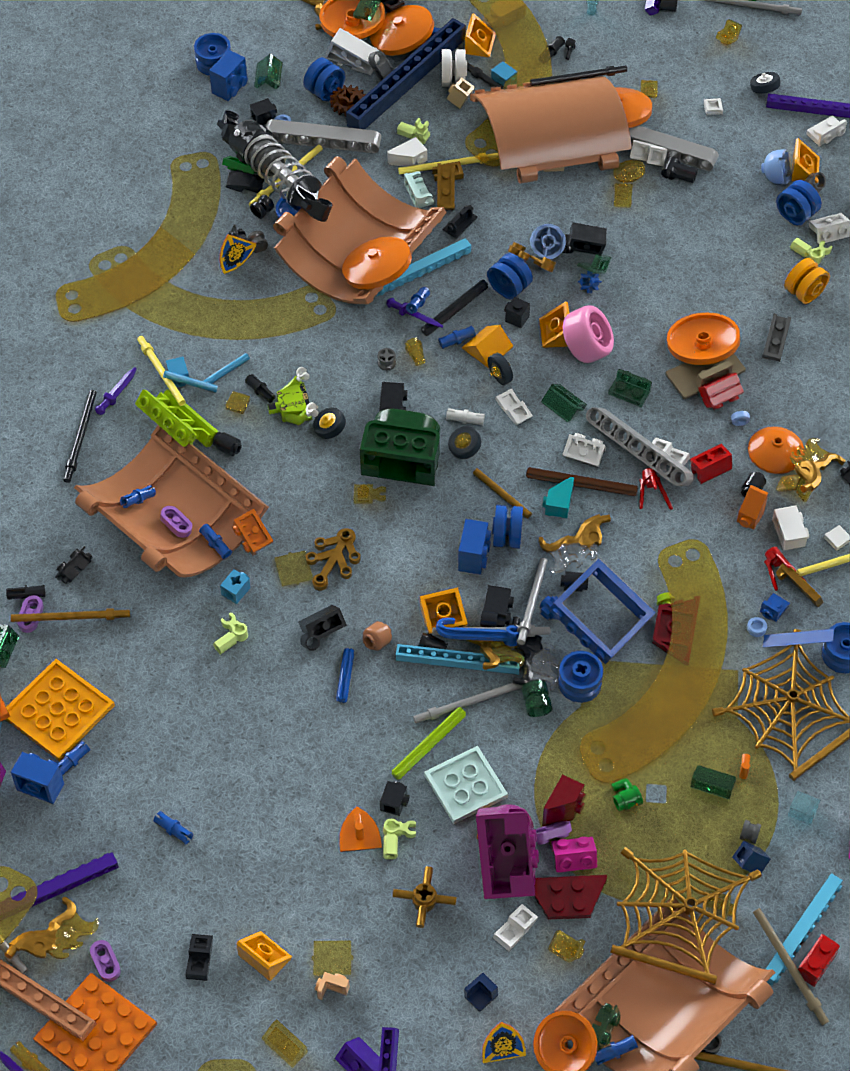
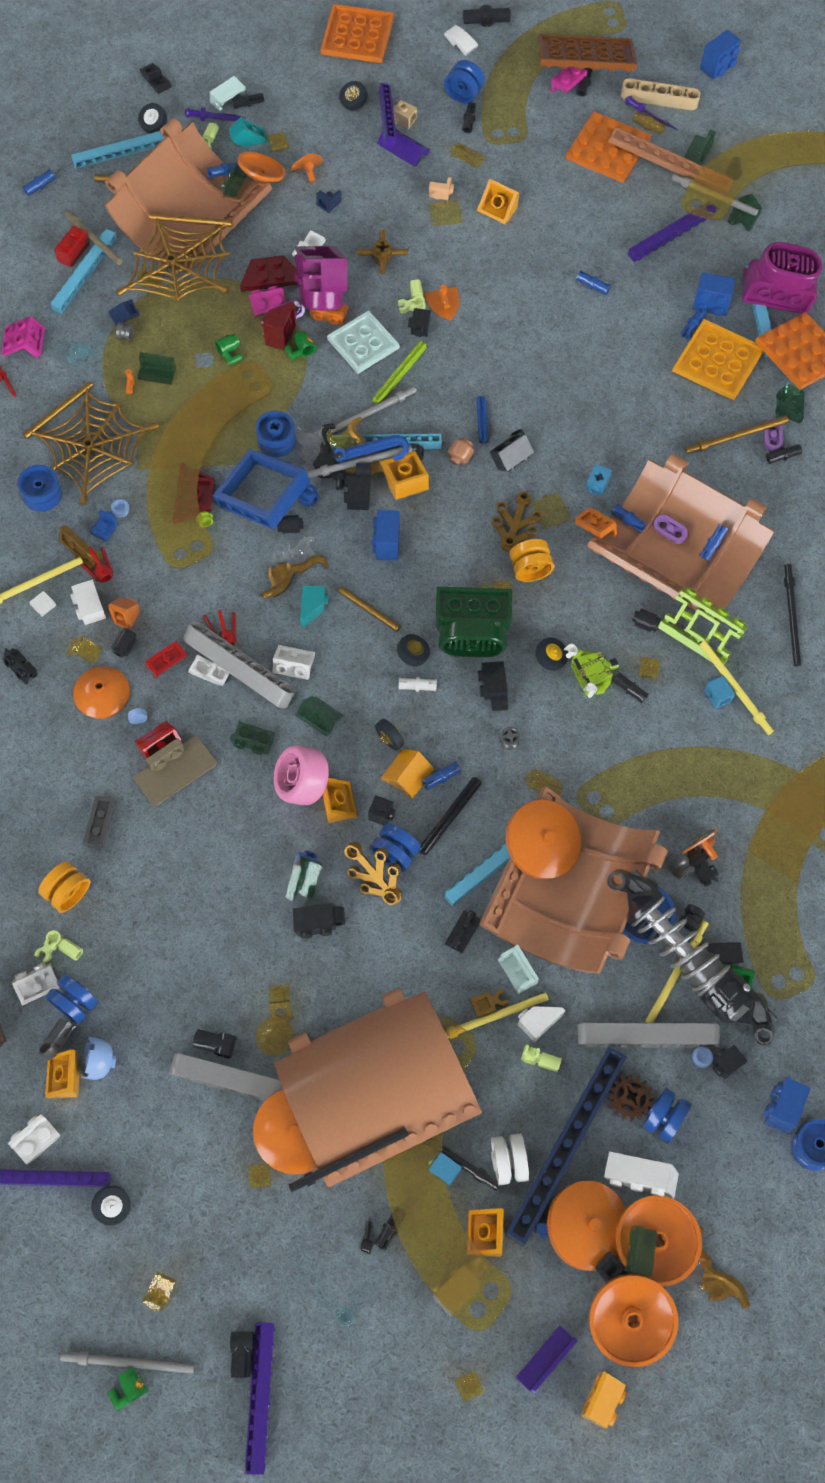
camera: 170 degrees right, 10 degrees up
piece [5,897,99,959] -> none
black hinge [55,546,93,584] -> none
medium lavender plate [90,940,121,982] -> none
dark purple sword [95,367,137,415] -> none
dark azure bar [163,370,218,393] -> none
black slope [185,934,213,981] -> none
dark azure bar [203,353,250,384] -> none
yellowish green bar [213,613,248,655] -> none
clear green panel [254,54,283,89] -> none
dark grey piece [368,51,394,81] -> none
dark purple sword [386,298,443,328] -> none
clear yellow cone [405,338,426,366] -> none
blue pin [406,287,430,314] -> none
pearl gold hinge [437,163,455,210] -> none
tan brick [447,77,475,109] -> none
blue wheel [492,505,523,549] -> none
white slope [495,388,533,425] -> none
light grey bar [517,558,548,645] -> none
clear green wheel [521,680,553,717] -> none
reddish brown axle [526,467,638,497] -> none
light blue cylinder [530,224,566,259] -> none
clear yellow bracket [548,930,586,962] -> none
white slope [630,140,667,166] -> none
orange dish [667,313,740,365] -> none
white tile [703,98,723,115] -> none
sticker [763,629,834,648] -> none
pearl gold piece [790,438,846,493] -> none
none -> green piece [285,330,317,360]
none -> light orange wheel [509,539,554,582]
none -> clear yellow plate [526,770,563,796]

